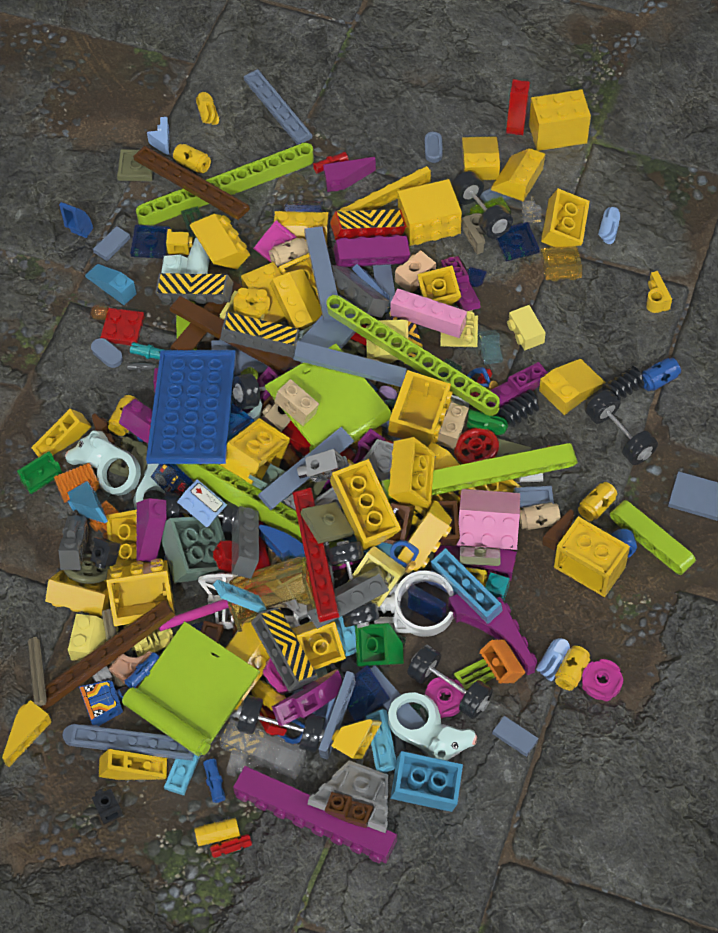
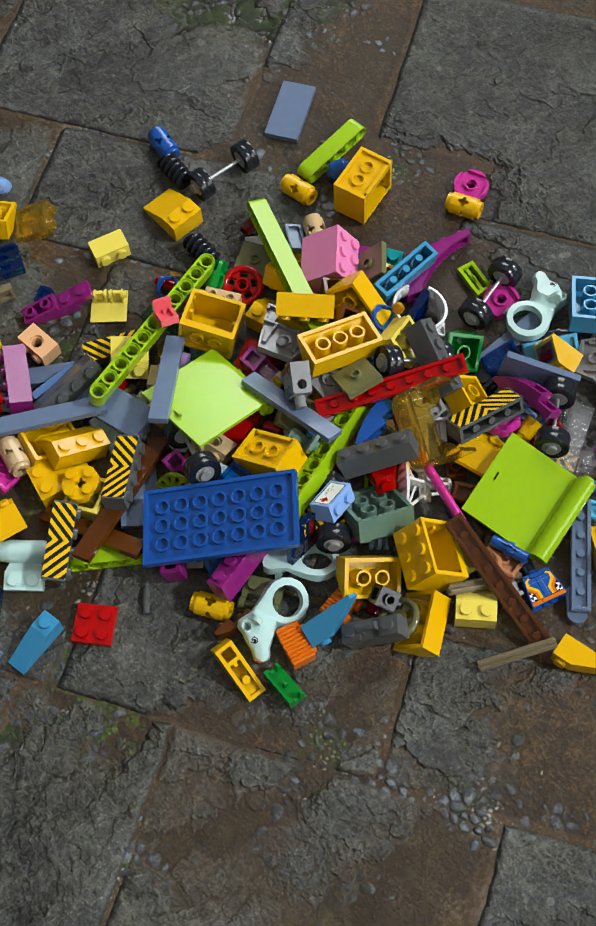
camera: 90 degrees left, 5 degrees up
clear orange piece [91,305,108,320] -> none
sand blue tile [91,338,123,368] -> none
teal pin [130,342,164,360] -> none
magenta slope [137,498,166,562] -> none
medium azure tile [213,579,267,613] -> none
tan brick [274,379,319,426] -> none
bright pink brick [390,288,467,338] -> none
yellow slope [417,266,461,306] -> none
clear light blue slope [478,330,503,365] -> none
orange brick [480,639,525,683] -> none
magenta slope [486,362,548,408] -> none
sand blue tile [492,716,539,757] -> none
light blue arm [536,638,570,681] -> none
reddish brown slope [542,510,574,551] -> none
yellow plate [646,271,672,313] -> none
none -> coral bracket [152,296,179,327]

